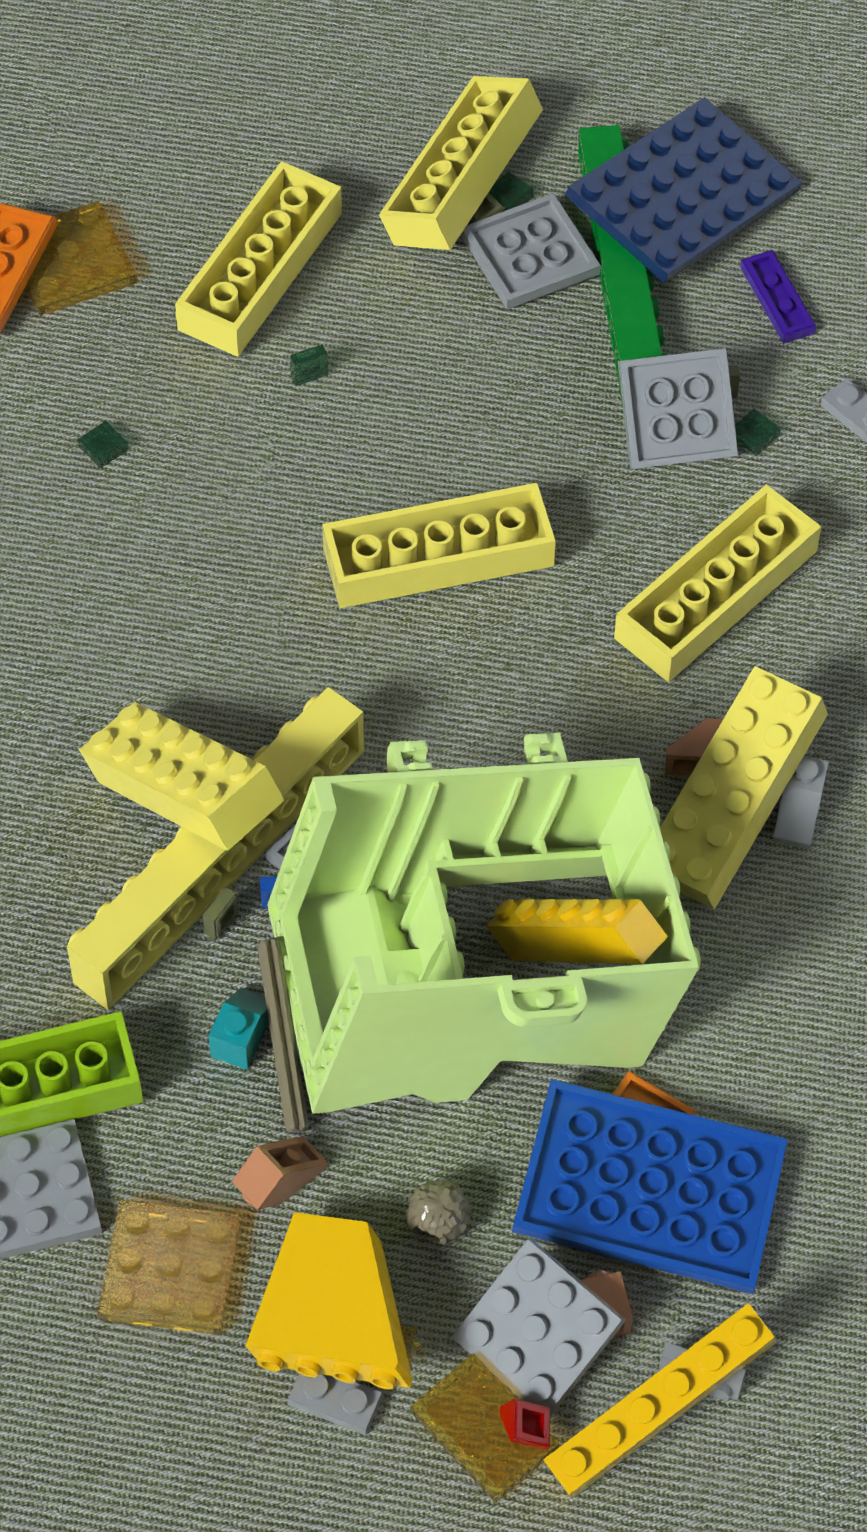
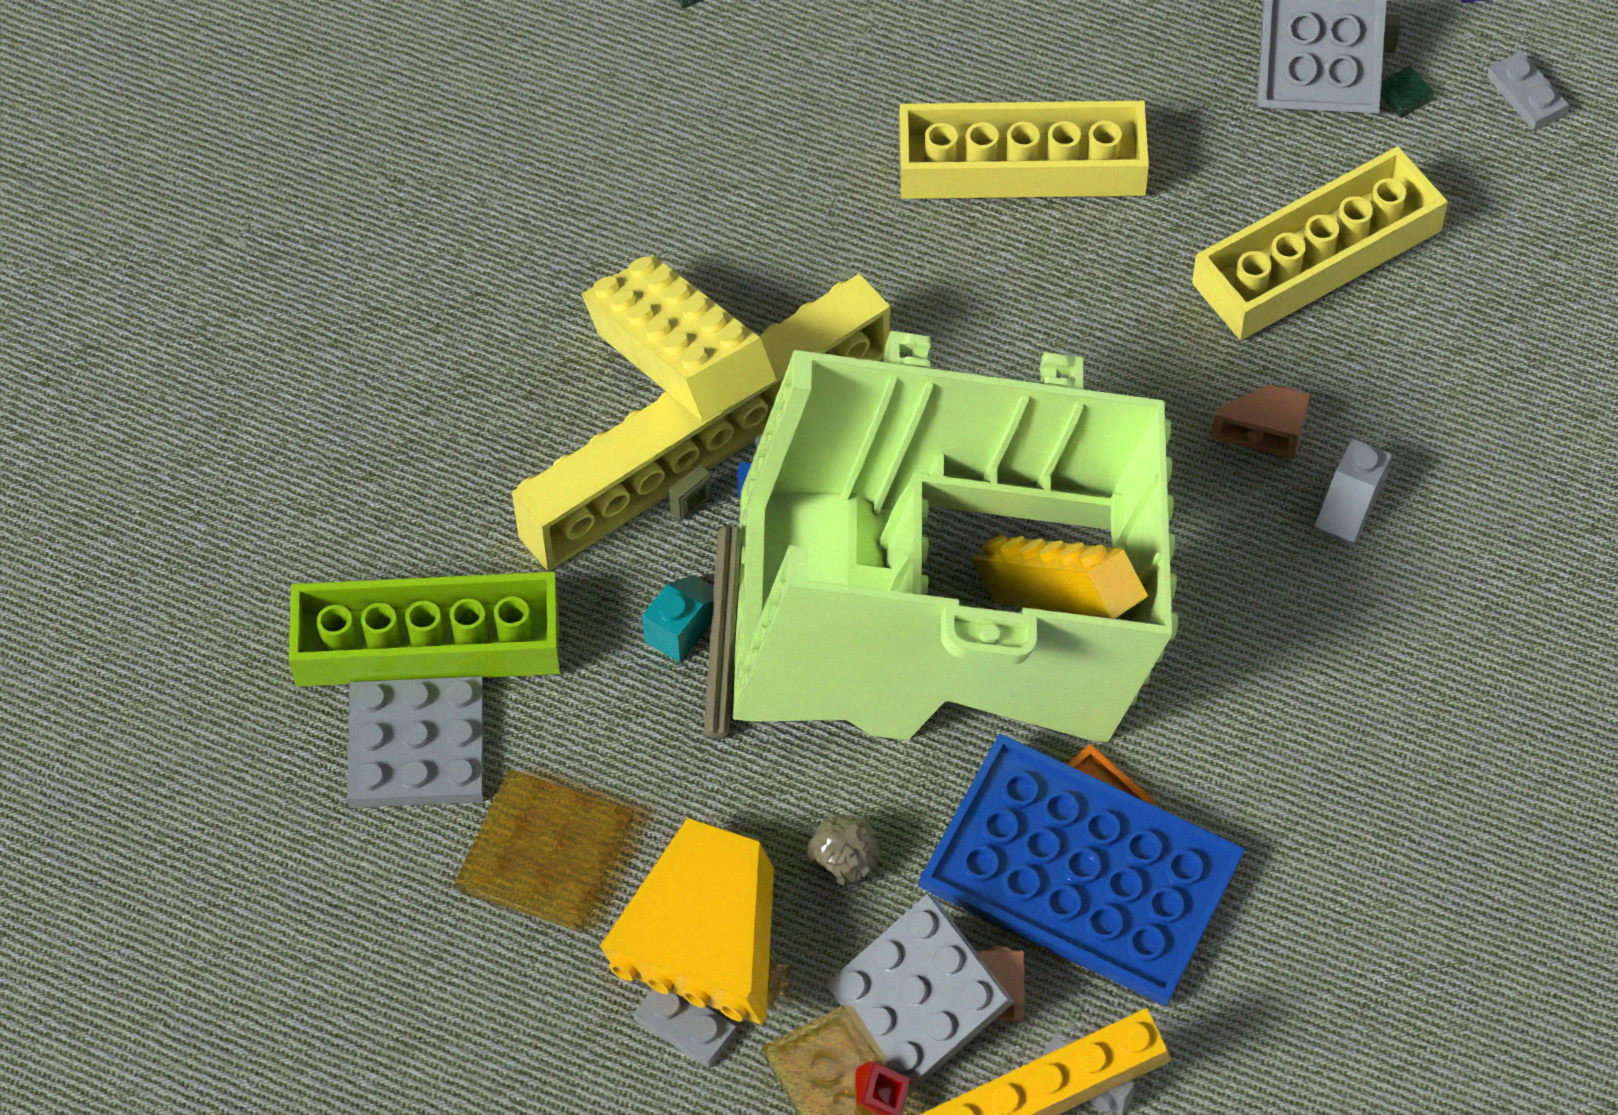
camera: 15 degrees right, 0 degrees up
nougat slope [232,1136,329,1210] -> none
light yellow brick [660,666,828,910] -> none

